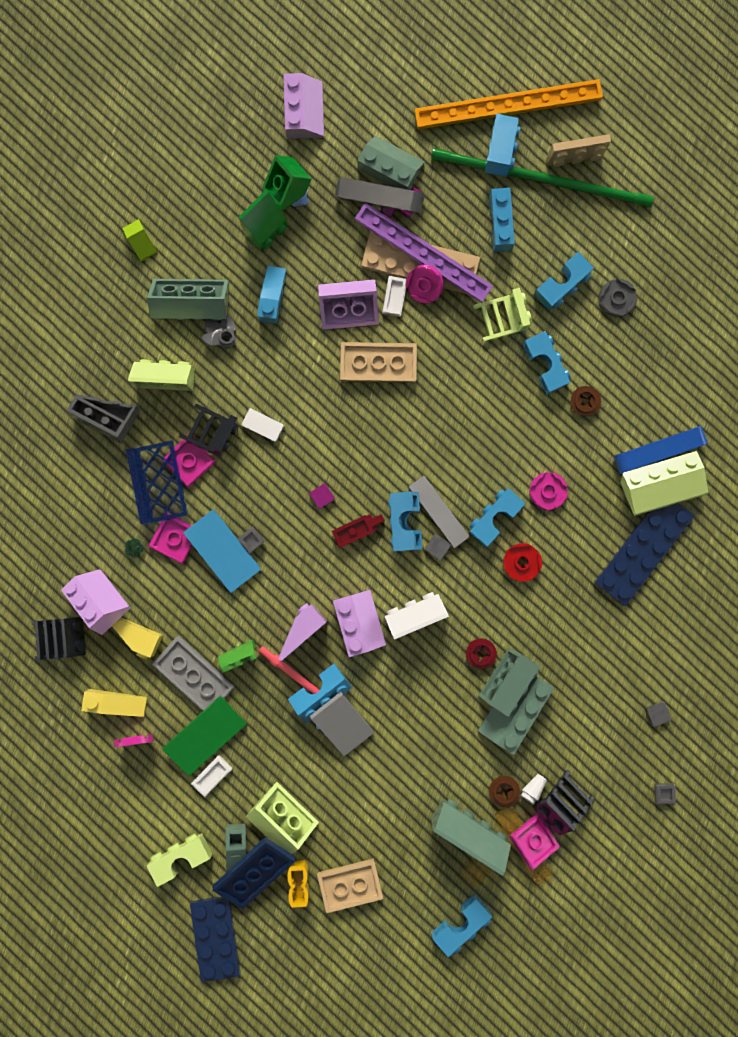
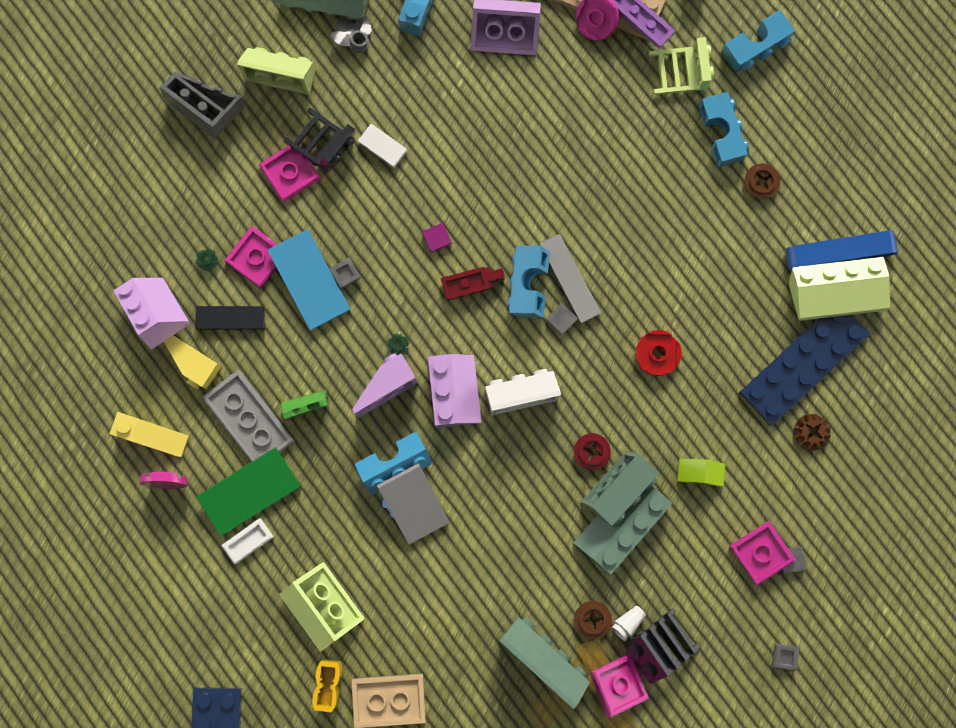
camera: 10 degrees right, 5 degrees down
black plate [32,617,86,660] -> none
clear blue fence [126,440,188,525] -> none
yellowish green arch [147,833,212,887] -> none
dark blue plate [213,837,295,909] -> none
sand green slope [226,824,246,873] -> none
coral bar [258,646,319,694] -> none
tan plate [340,342,417,383] -> none
white tile [382,276,406,317] -> none
dark azure arch [469,488,526,547] -> none
dark pink tile [529,472,568,510] -> none
dark grey tile [599,279,637,317] -> none
none -> black tile [195,306,265,330]
none -> clear green plate [387,333,409,356]
none -> lime slope [677,458,725,487]
none -> dark pink tile [730,521,796,586]
none -> reddish brown gear [794,414,831,451]

